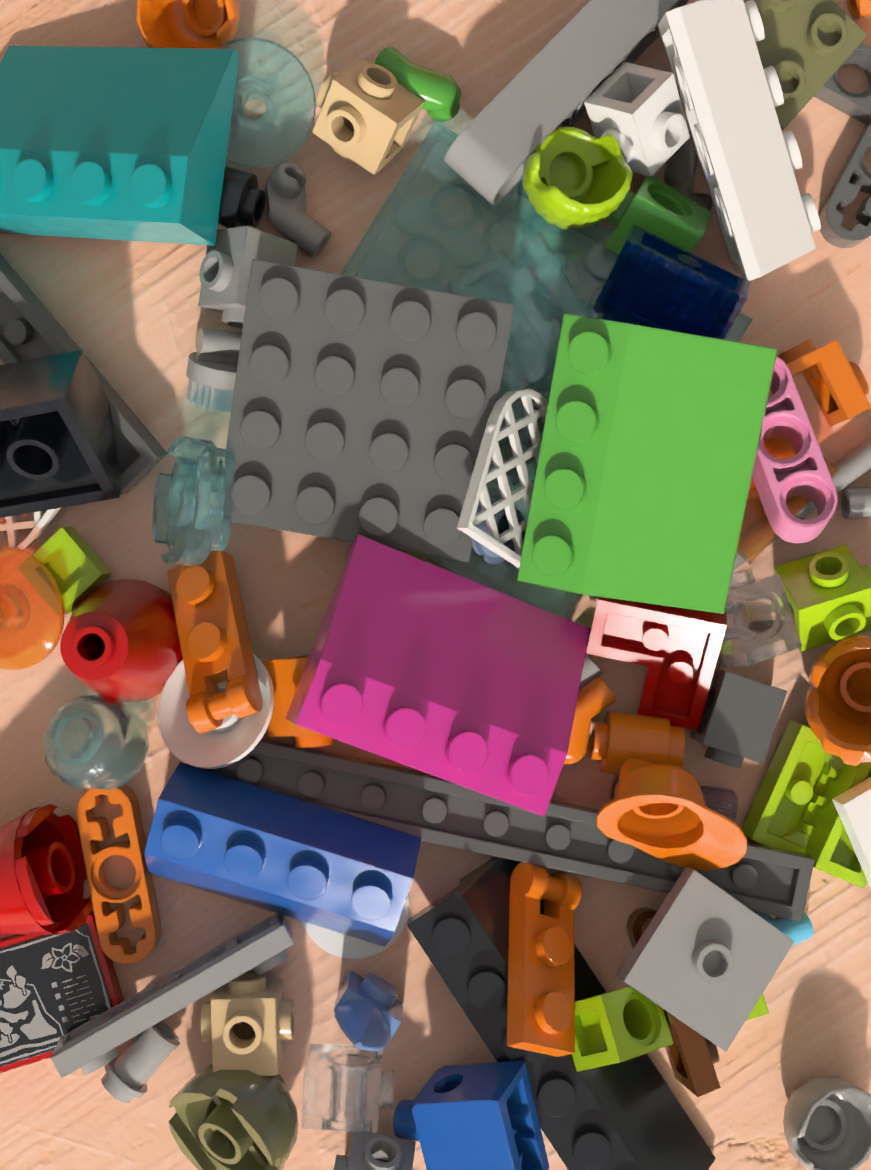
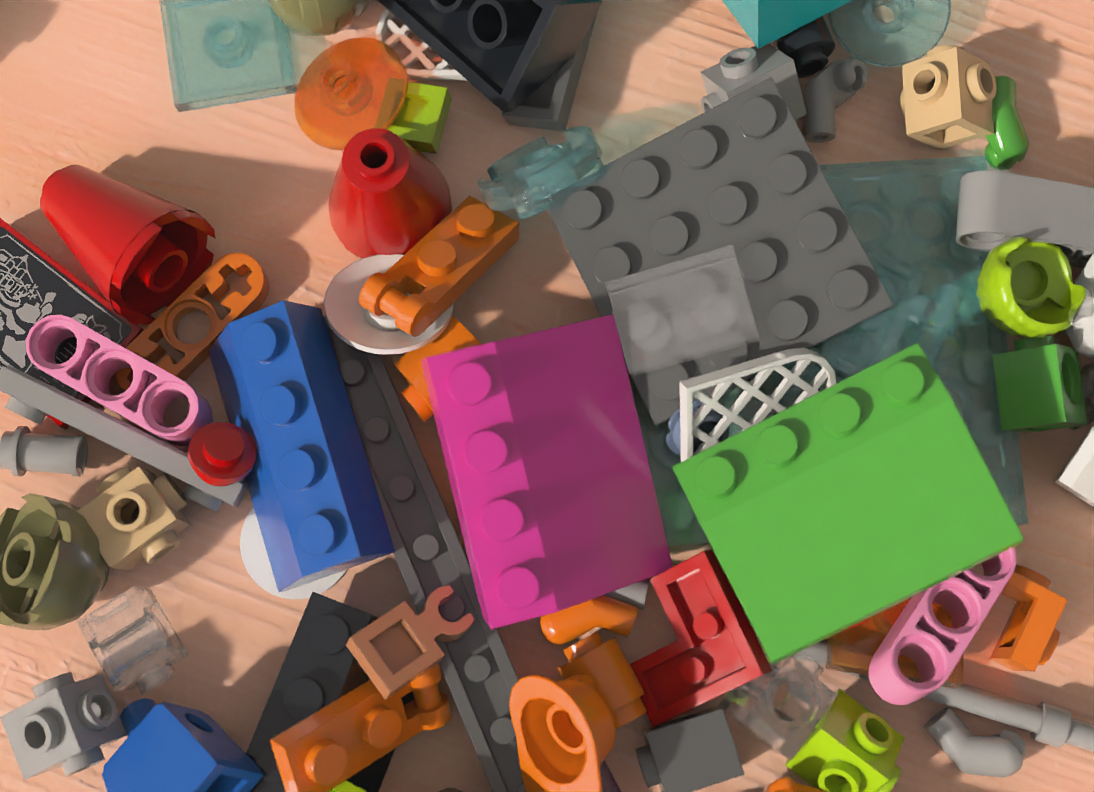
camera: 55 degrees right, 10 degrees down
clear light blue hair [44,695,149,791] -> none
light grey piece [186,328,242,412] -> none
medium blue plate [334,970,403,1051] -> none
clear blue brick [593,225,750,340] -> none
none -> bright pink beam [26,315,213,446]
none -> red plate [188,422,256,487]
none -> nougat plate [346,585,474,700]
none -> clear plate [605,244,760,376]

